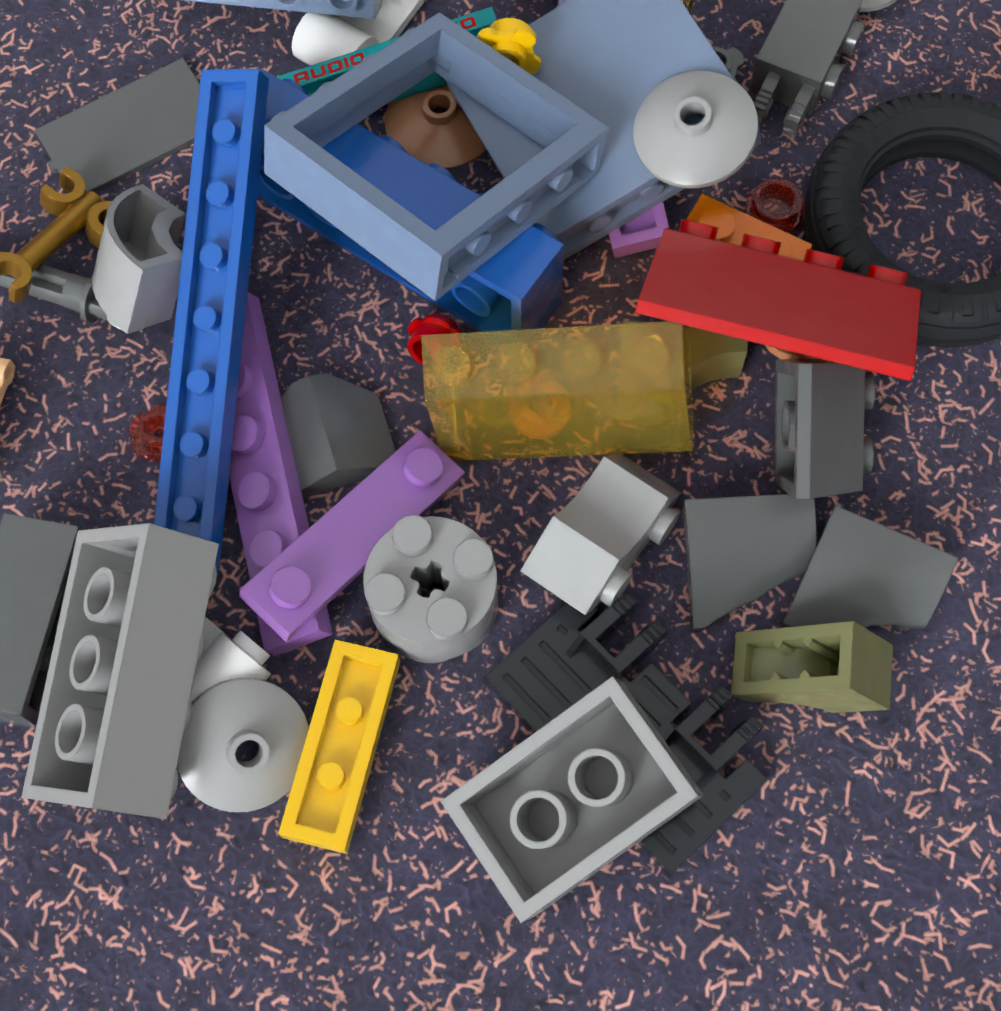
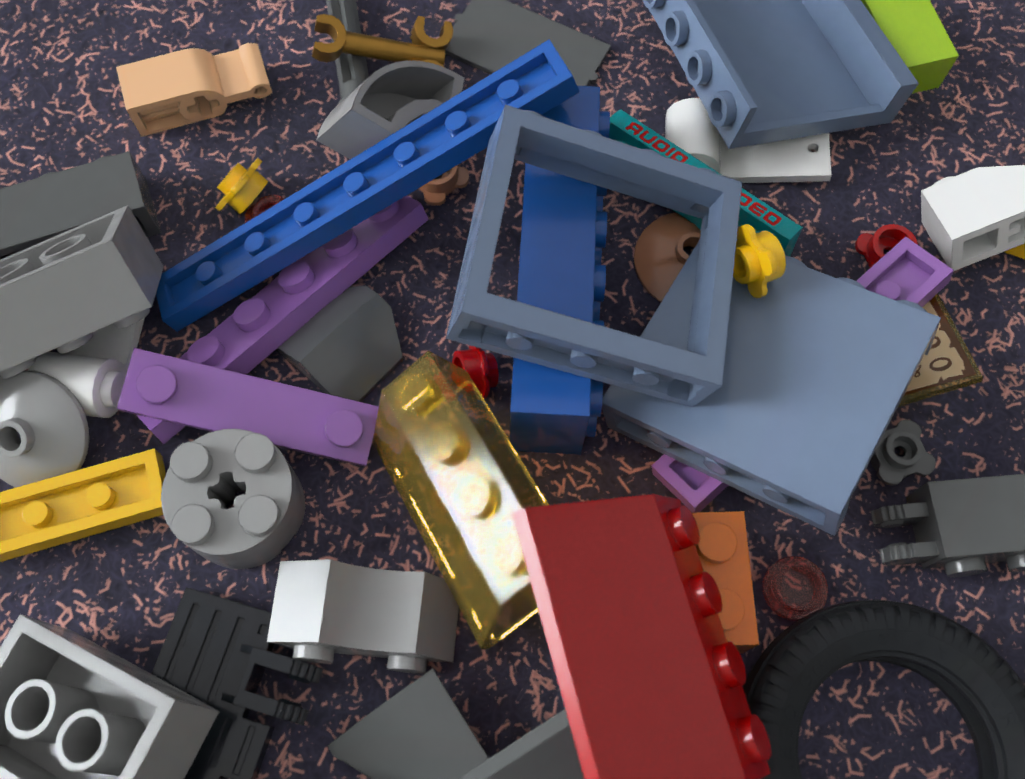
camera: 55 degrees right, 0 degrees up
light grey dish [633,71,758,188] -> none
none -> yellow plate [215,158,268,214]

